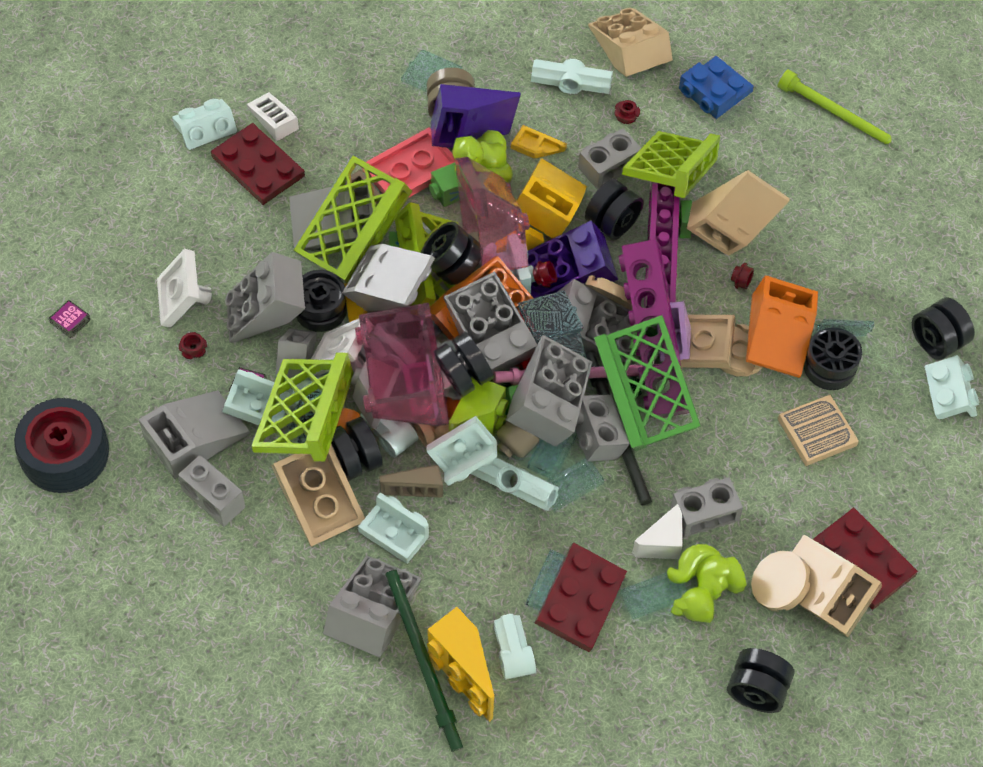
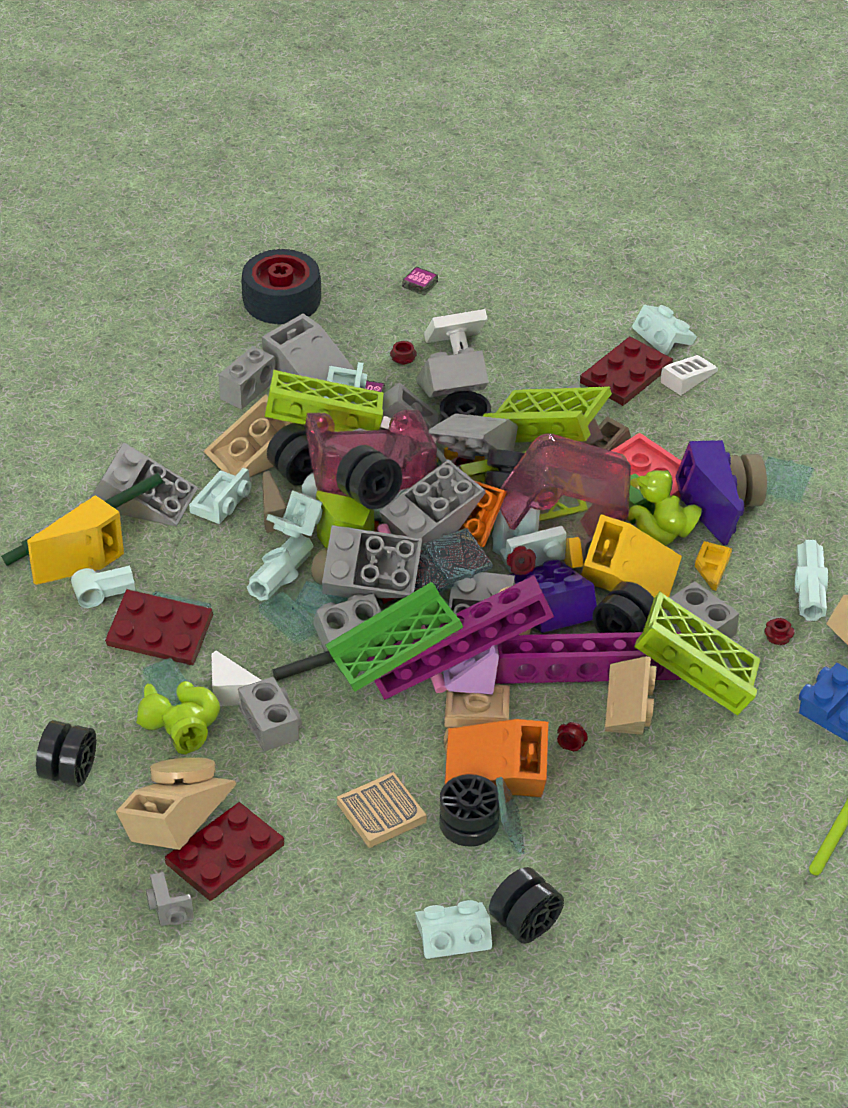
camera: 85 degrees right, 15 degrees down
none -> light grey bracket [146,872,194,926]

